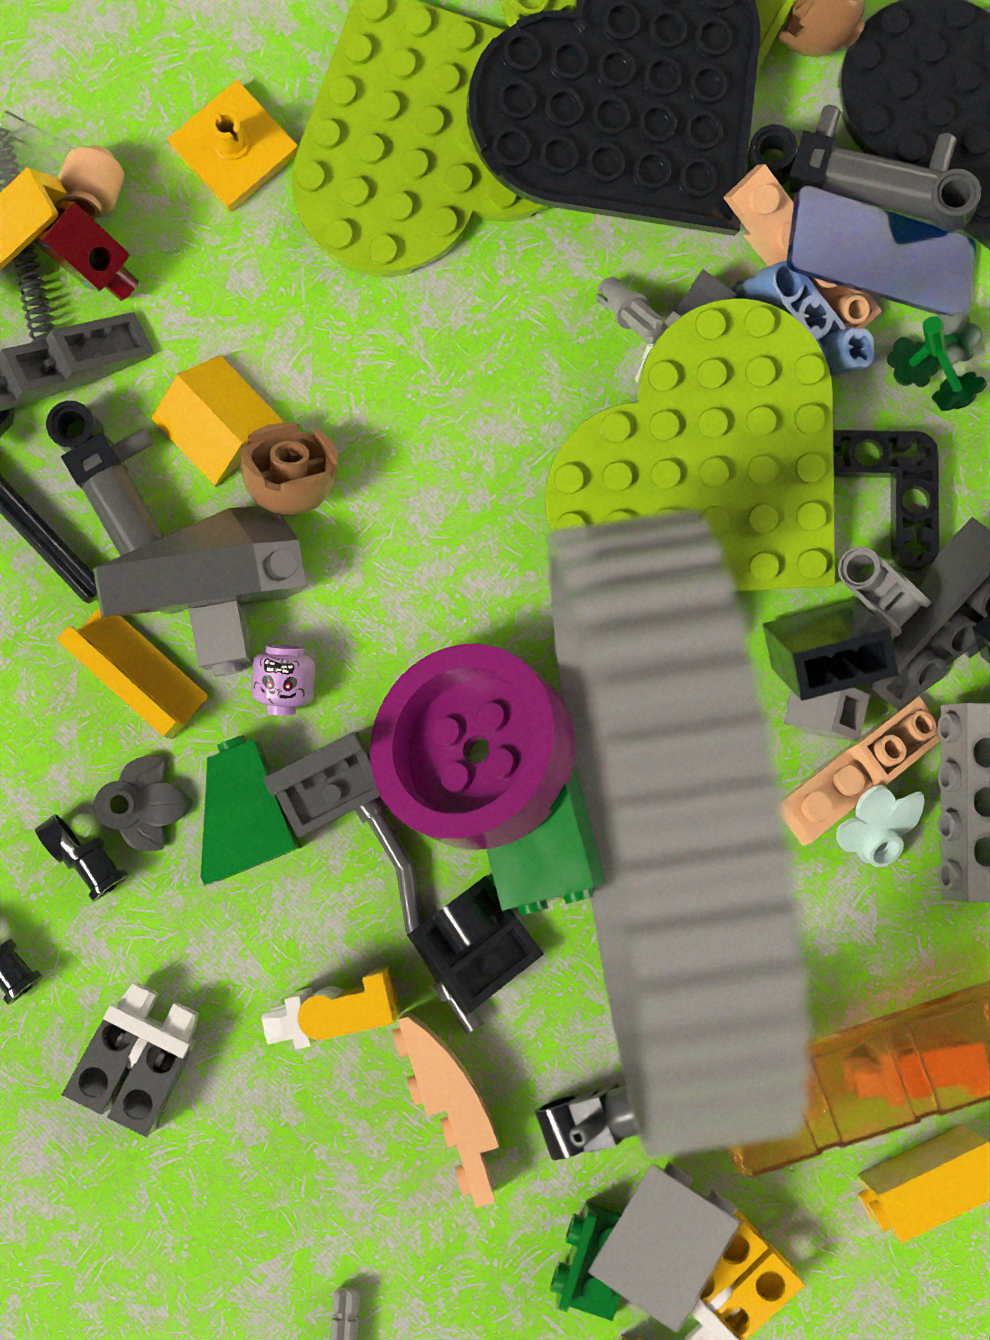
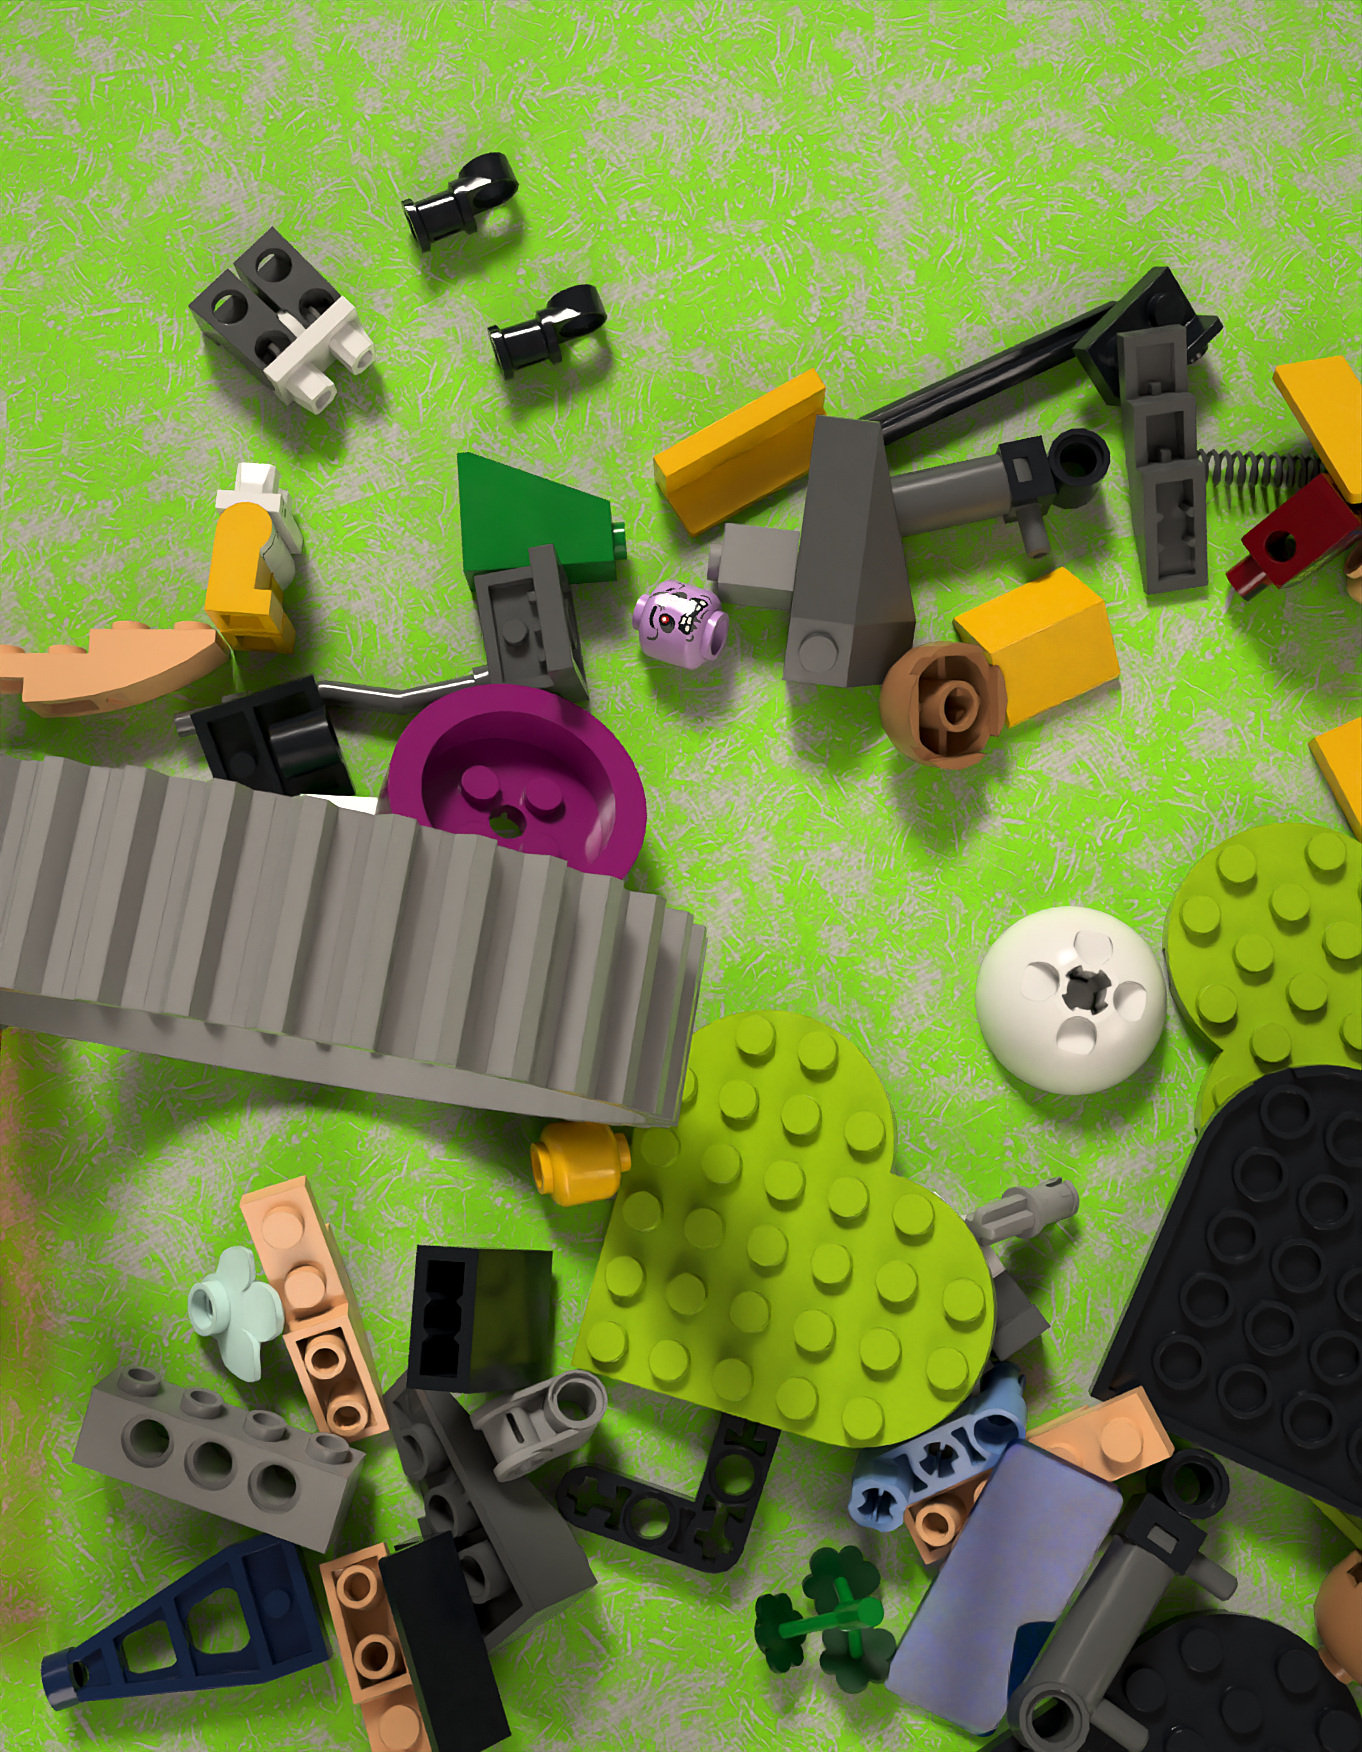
camera: 110 degrees right, 5 degrees down
dark grey plate [94,755,193,851] -> none
light grey brick [784,688,870,742] -> none
none -> white piece [975,906,1167,1095]

